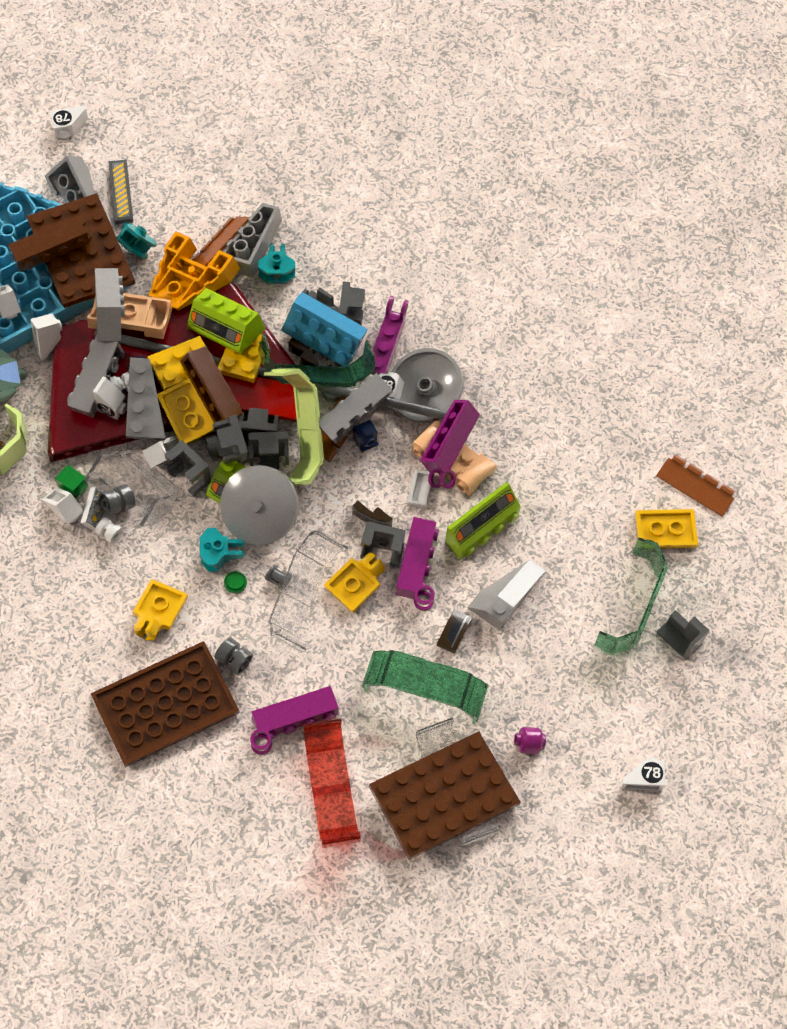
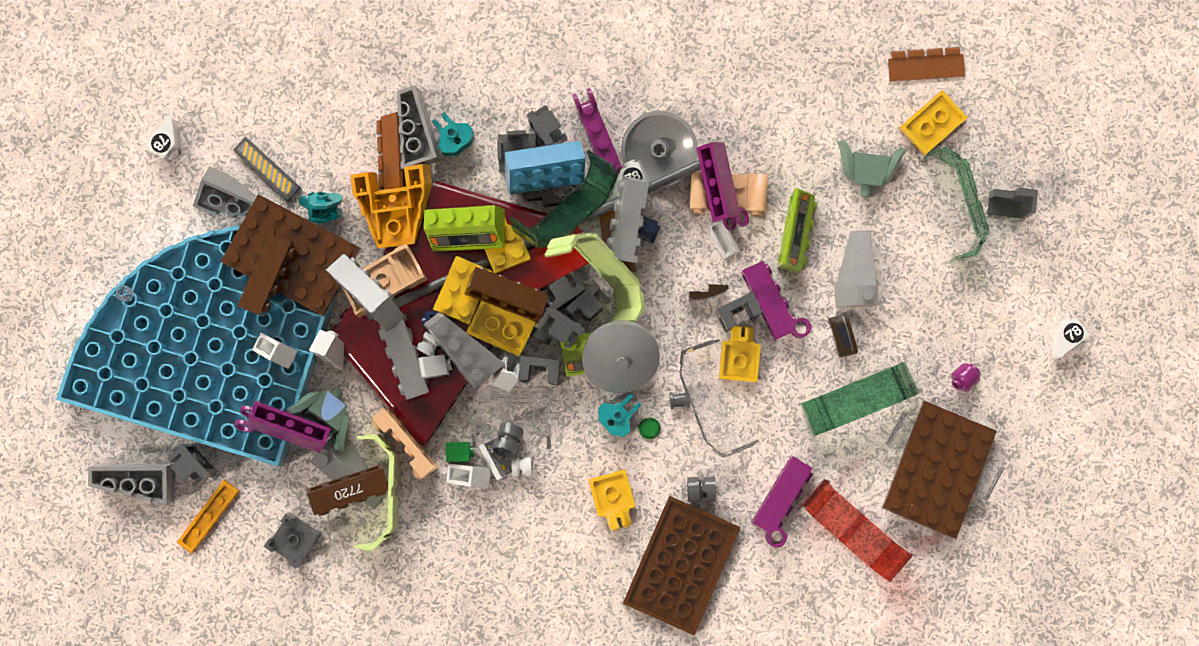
camera: 30 degrees left, 20 degrees up
none -> light nougat piece [372,408,439,479]
none -> sand green torso [837,140,907,198]

